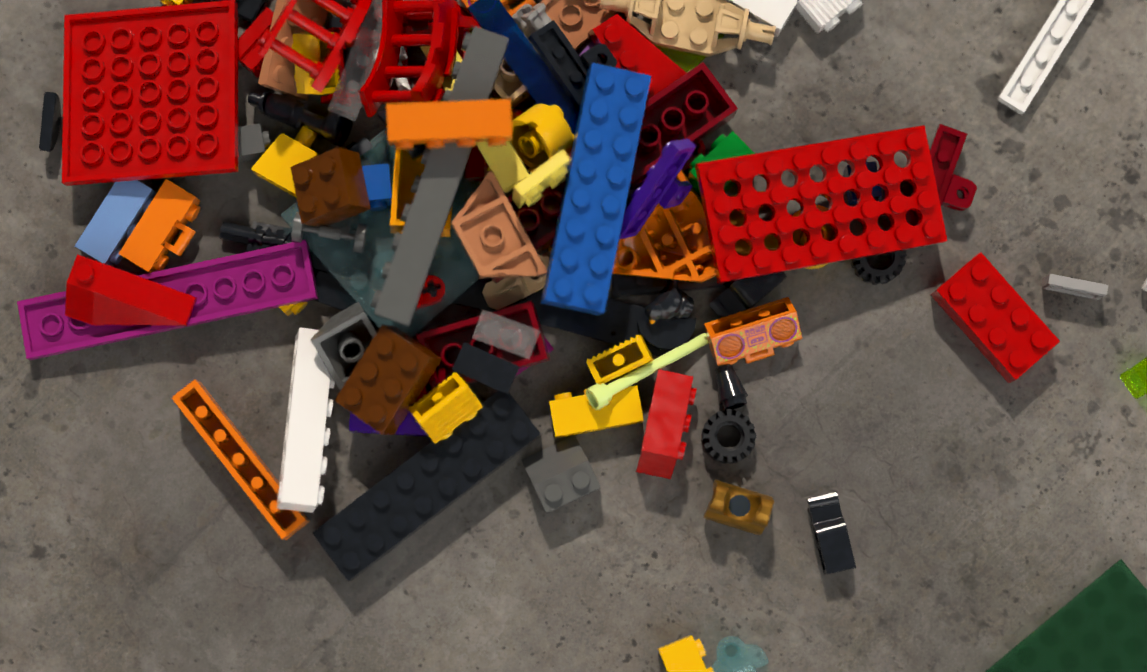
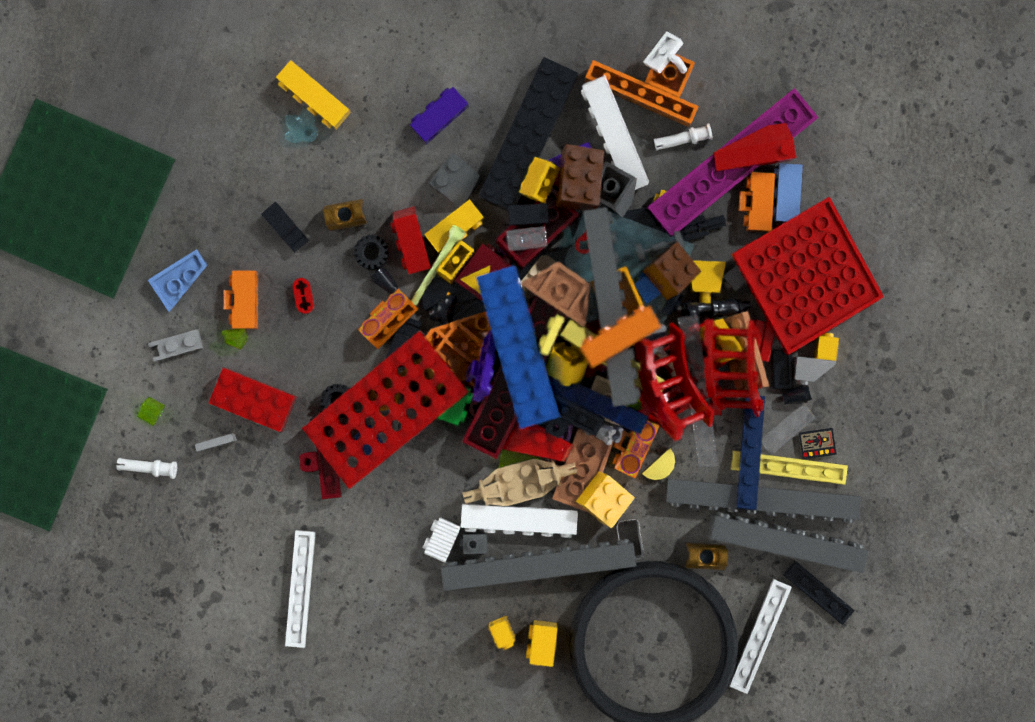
camera: 160 degrees right, 5 degrees up
black tile [39,92,61,152] -> none
none -> medium blue wing [148,249,207,312]
none -> light grey hinge [148,329,203,362]
none -> clear neon green slope [222,329,248,350]
none -> orange piece [223,271,258,329]
none -> red beam [293,278,314,314]
none -> dark purple brick [410,87,469,145]
none -> dark red brick [455,243,513,301]
none -> white plate [643,32,687,74]
none -> orange brick [645,54,695,98]
none -> white pin [653,123,713,151]

